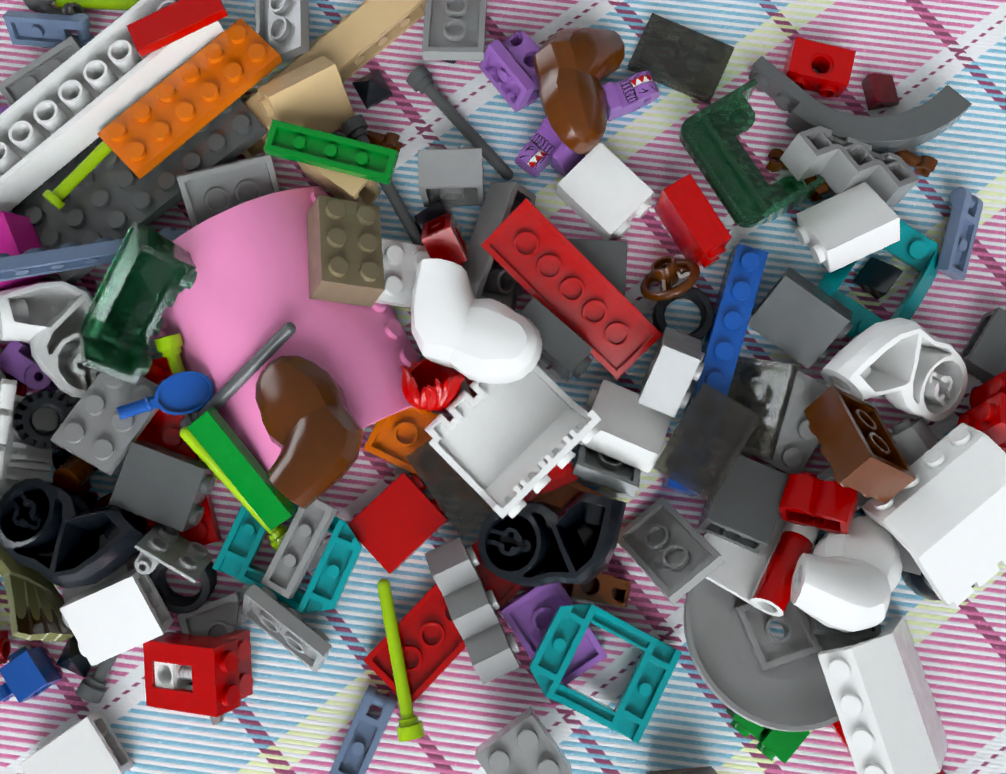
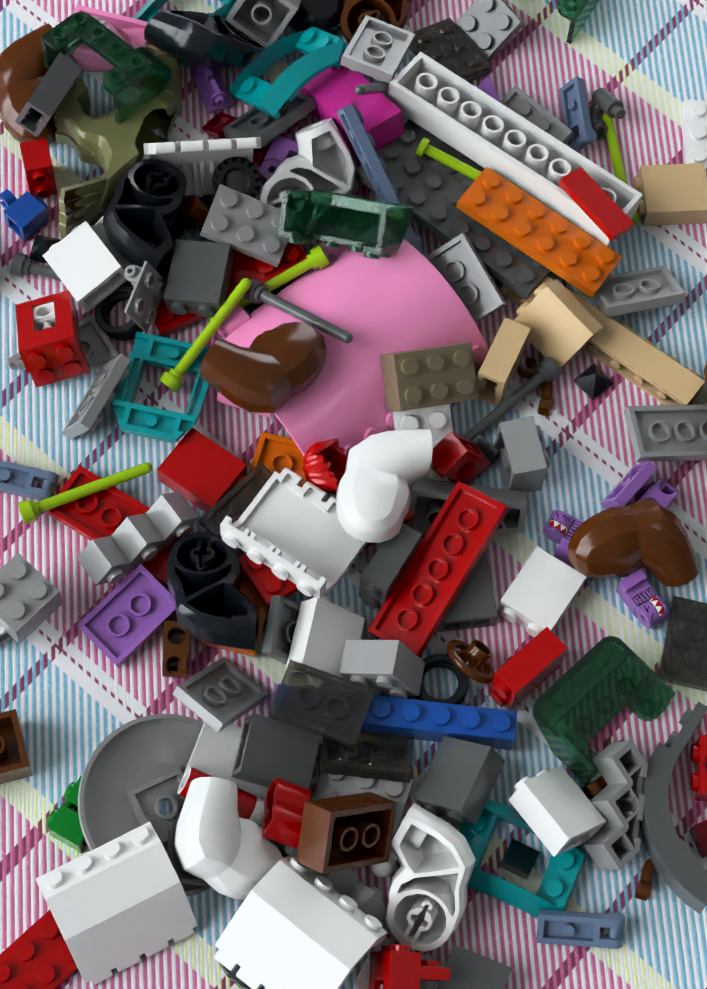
camera: 70 degrees right, 15 degrees down
blue piece [116,371,213,420] -> none
green tile [187,407,297,531] -> none
light grey plate [261,498,338,599] -> none
green plate [264,119,399,185] -> none
dark grey piece [406,65,513,181] -> none
teal wedge [529,603,682,744] -> none

